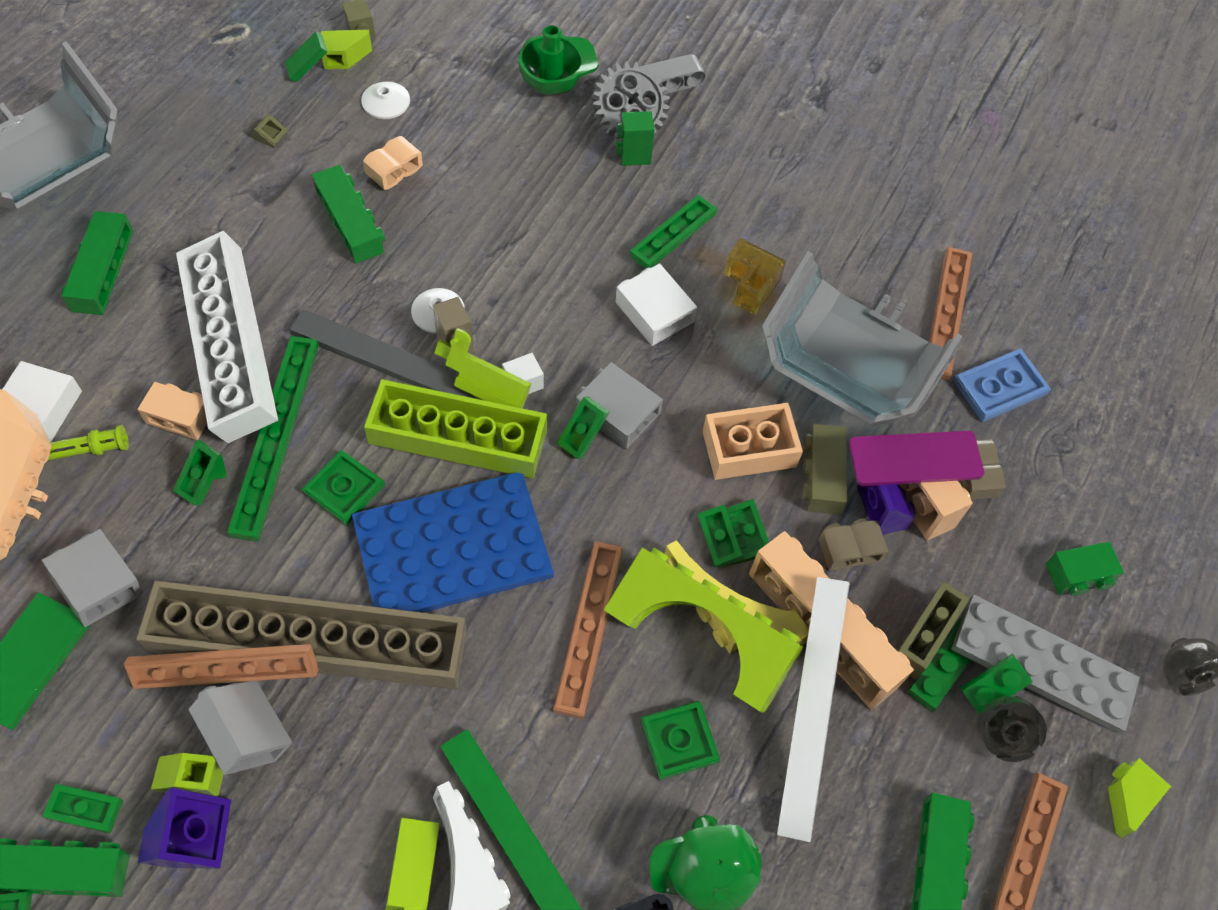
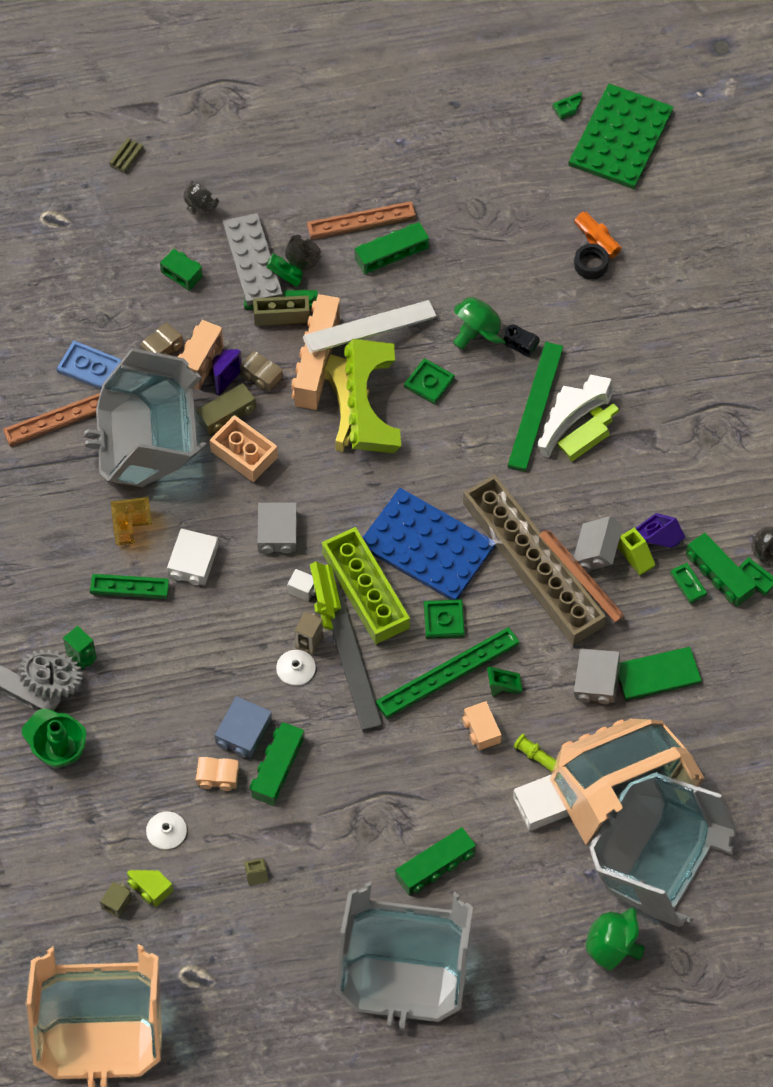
camera: 125 degrees left, 0 degrees up
white brick [176,231,278,443] -> none
green tile [285,31,327,82] -> none
nougat tile [553,541,623,719] -> none
green plate [557,396,610,459] -> none
green slope [698,499,769,567] -> none
magenta piece [849,431,985,486] -> none
lime slope [1108,758,1171,838] -> none
none -> sand blue brick [215,696,272,759]

